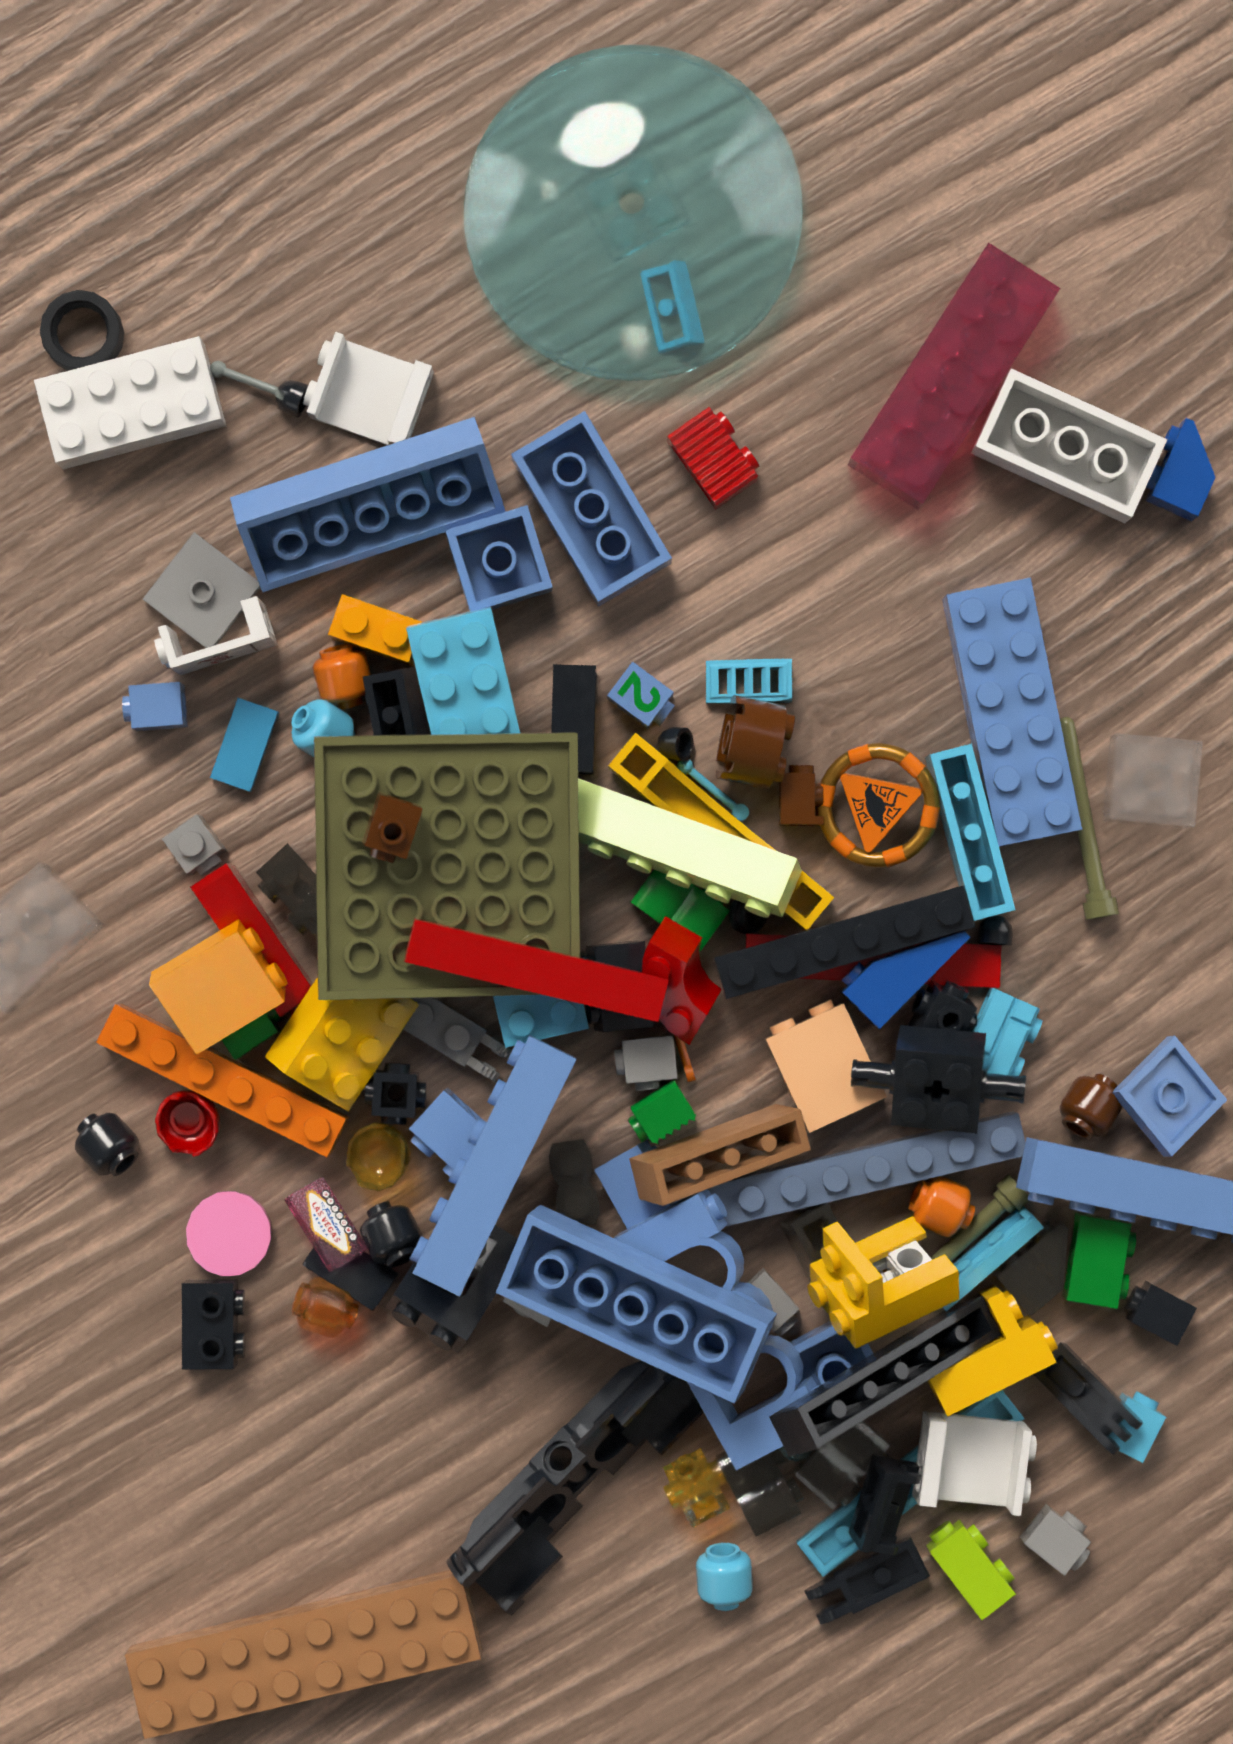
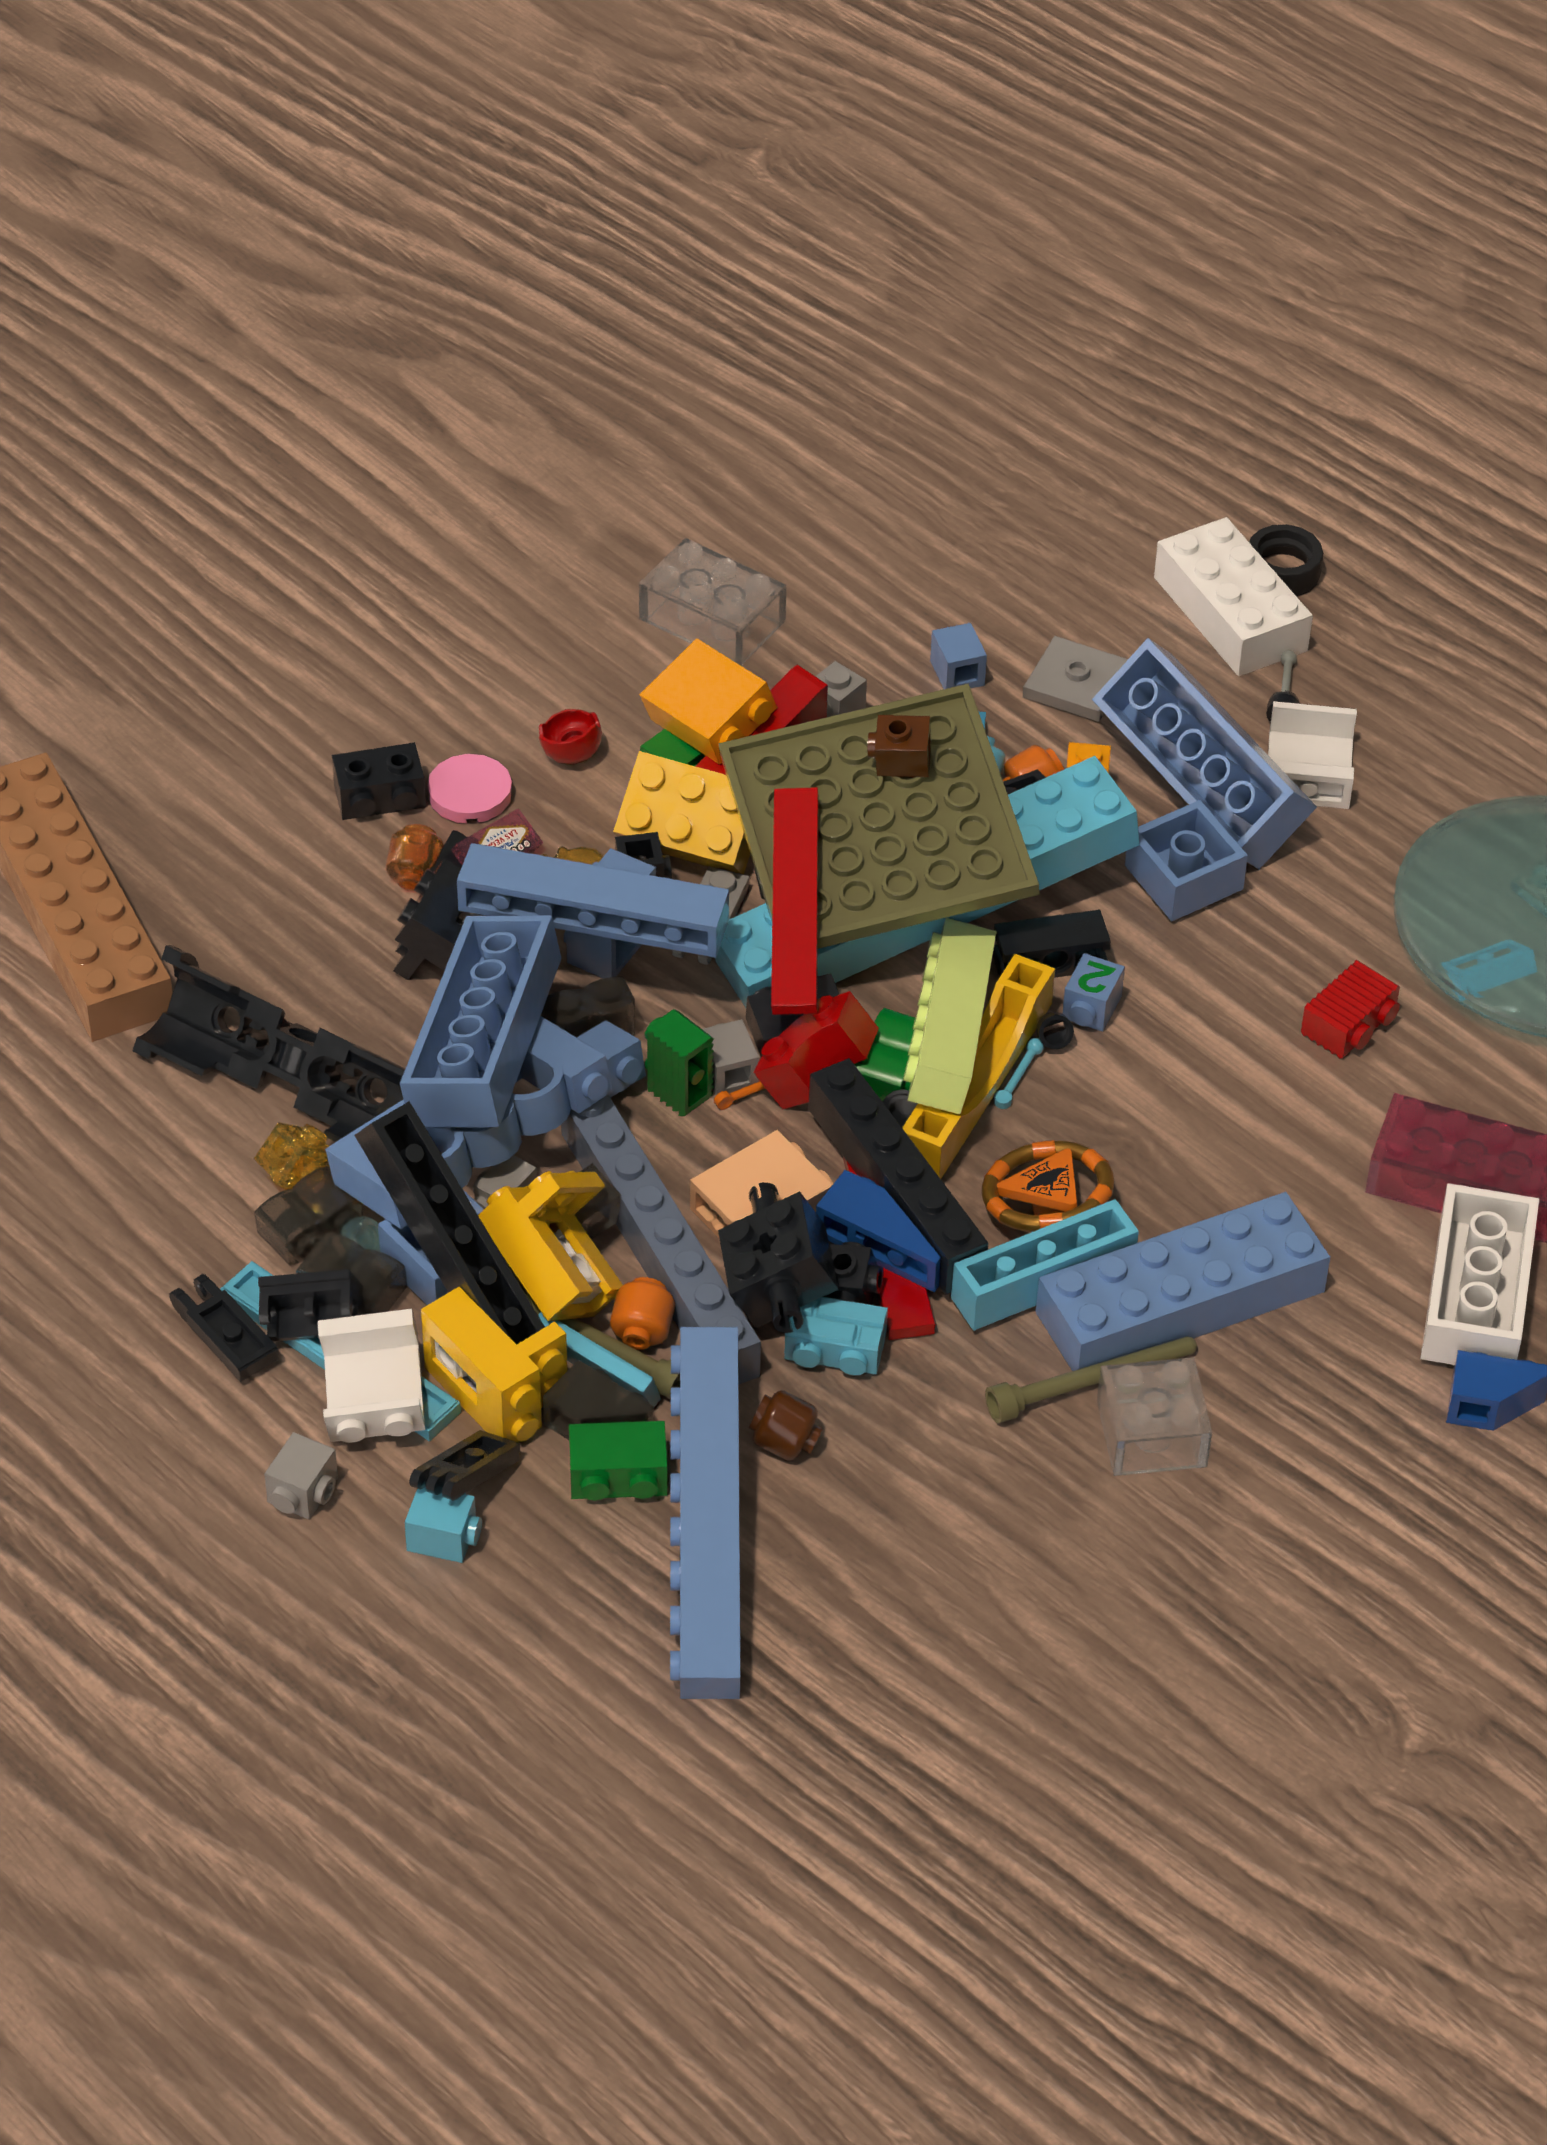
camera: 75 degrees right, 40 degrees down
black head [75,1113,139,1176] -> none
orange brick [96,1004,350,1157] -> none
white panel [154,596,278,675] -> none
medium blue brick [511,411,672,607] -> none
medium nougat brick [629,1104,811,1206] -> none
medium azure head [696,1543,753,1611] -> none
medium azure slope [706,659,792,704] -> none
reddish brown brick [716,695,795,789] -> none
reddish brown brick [779,765,824,826] -> none
lime brick [926,1519,1016,1620] -> none
black hinge [978,915,1013,946] -> none
medium blue plate [1112,1035,1227,1157] -> none
black brick [1125,1280,1197,1346] -> none

